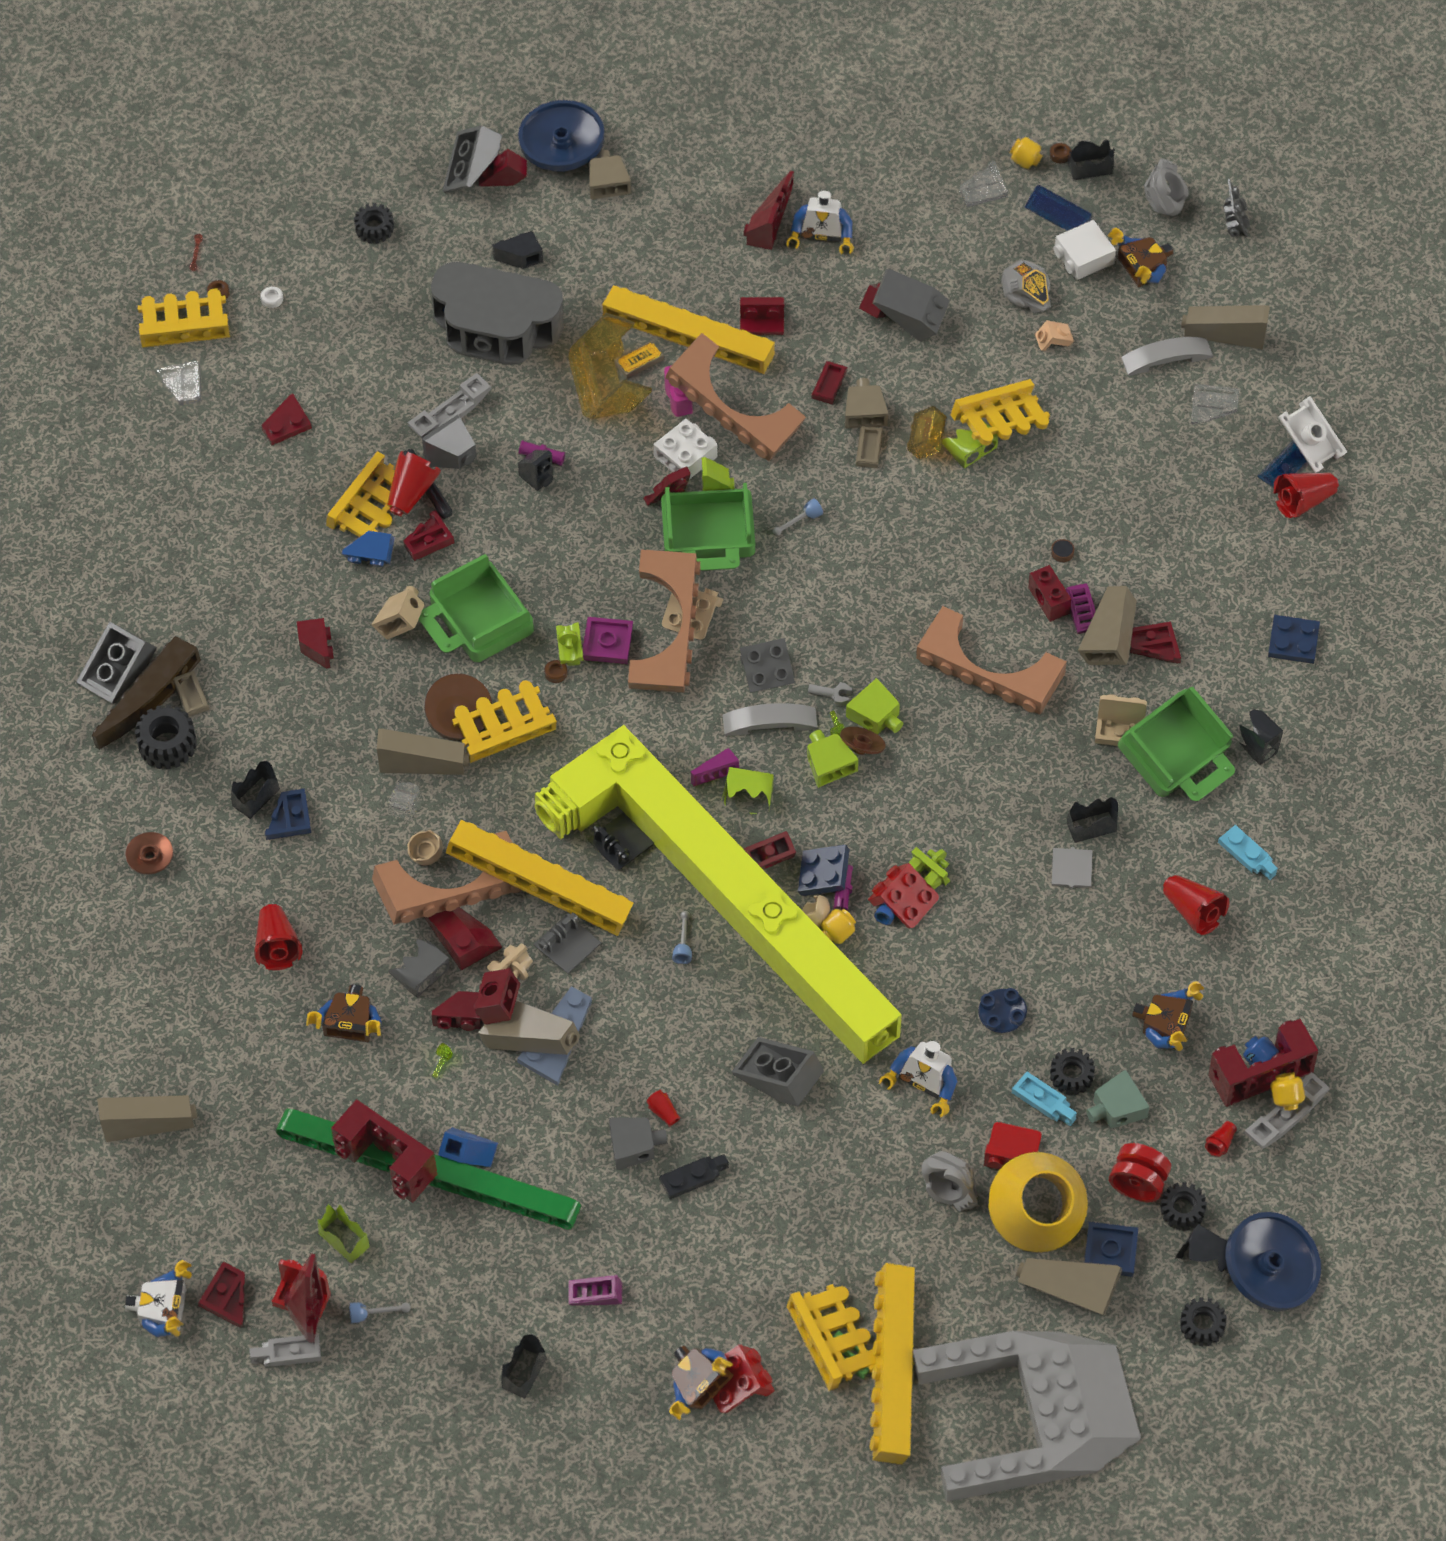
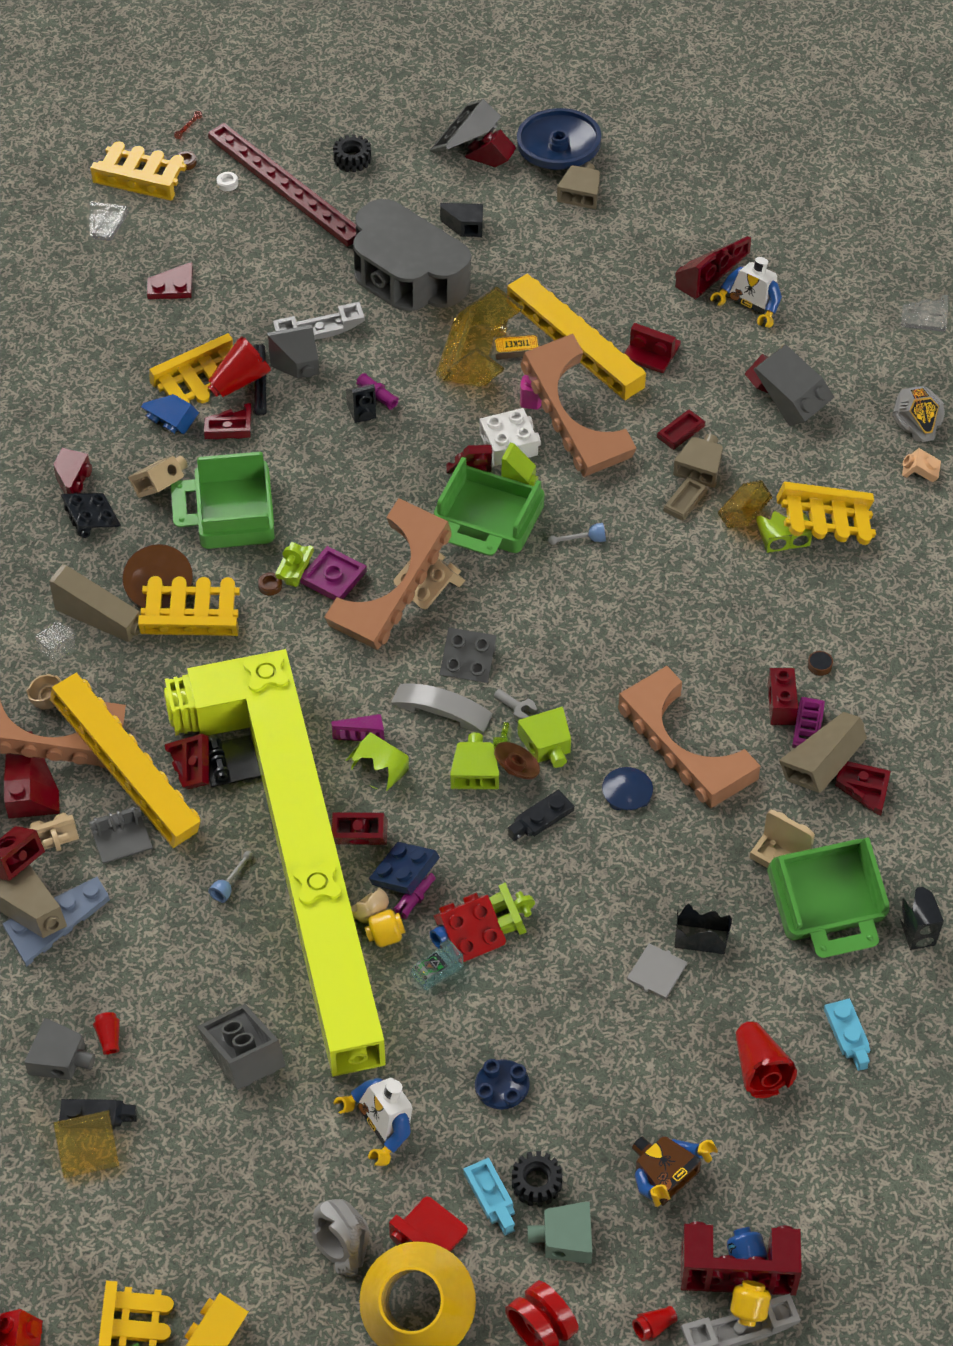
camera: 25 degrees right, 5 degrees down
none -> clear yellow tile [53,1110,120,1179]
none -> black hinge [61,493,121,538]
none -> dark red wing [165,734,209,789]
none -> plate [208,123,356,247]
none -> clear light blue leg [410,939,464,990]
none -> black hinge [508,789,575,841]
none -> dark blue dish [602,767,653,810]

